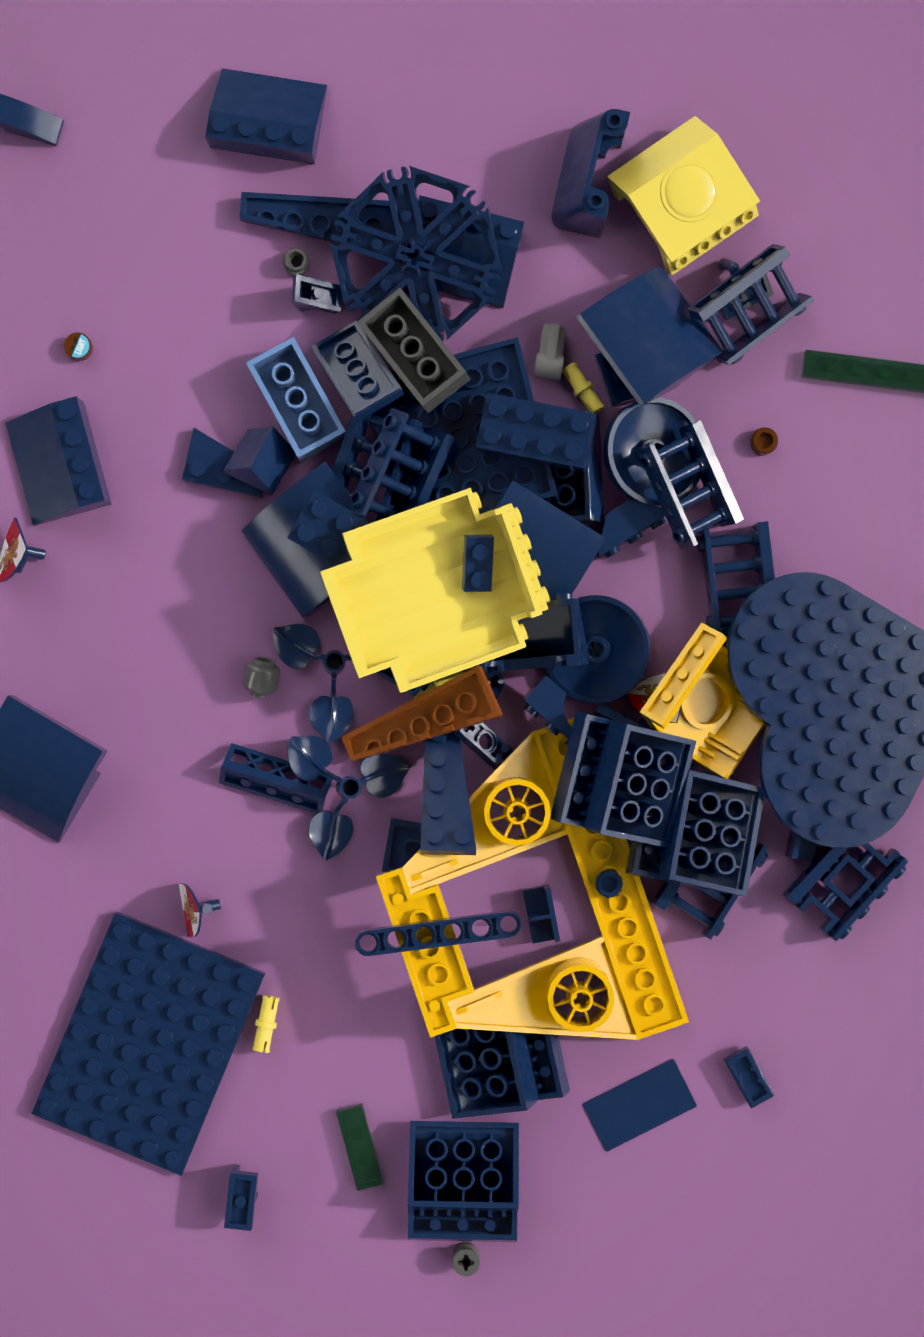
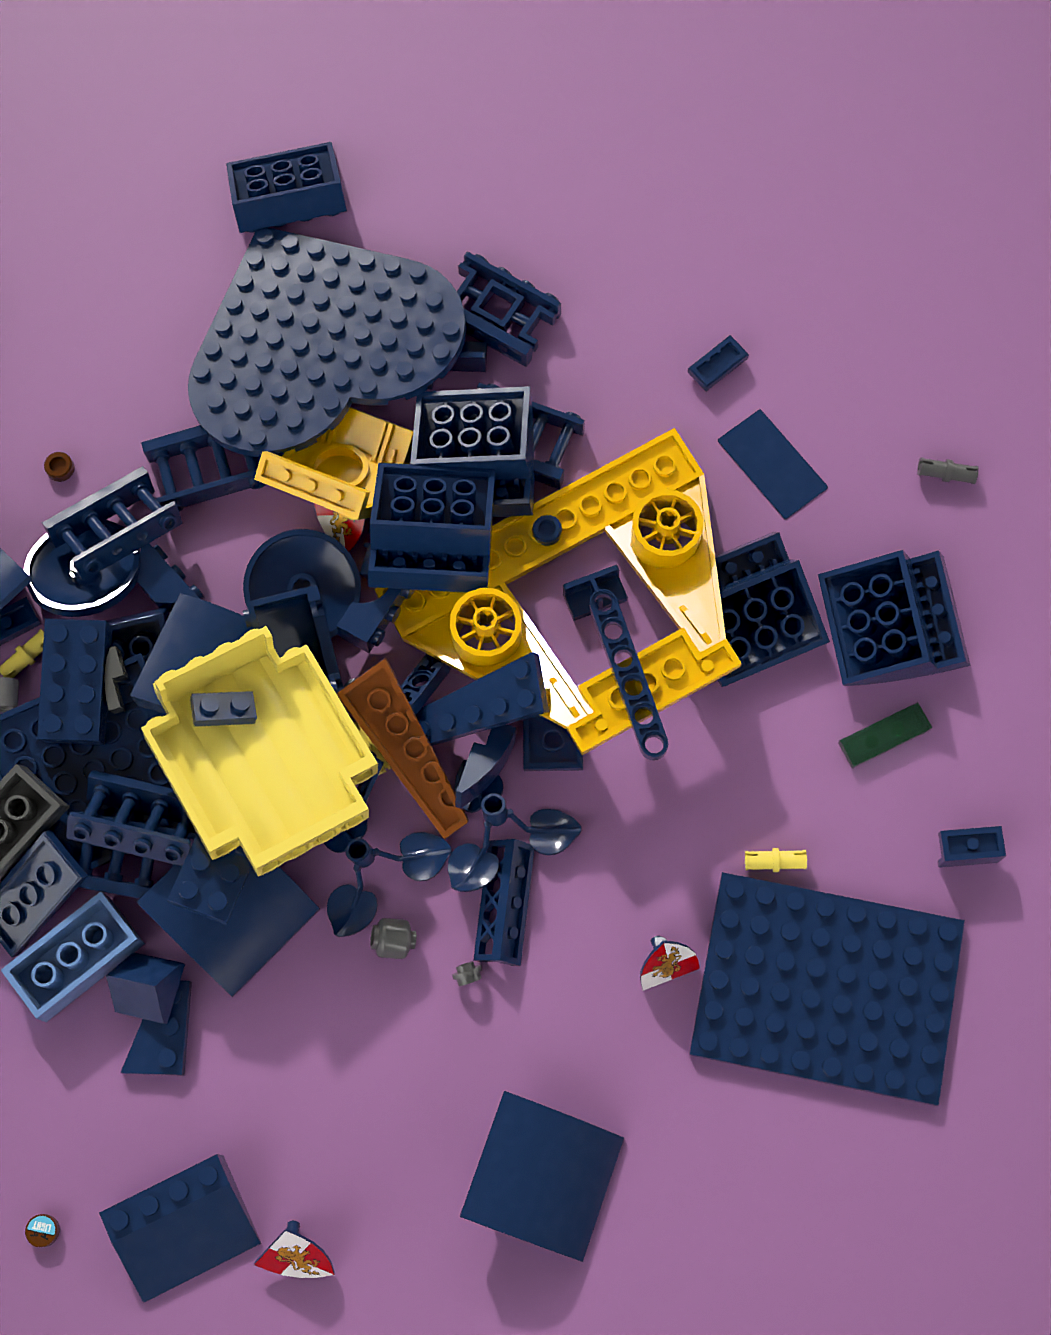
camera: 90 degrees left, 15 degrees down
dark grey wheel [452,1242,480,1277] -> none
none -> dark grey slope [104,646,129,714]
none -> dark grey plate [452,961,482,986]
none -> dark blue slope [455,725,517,808]
none -> dark grey pin [917,457,979,484]

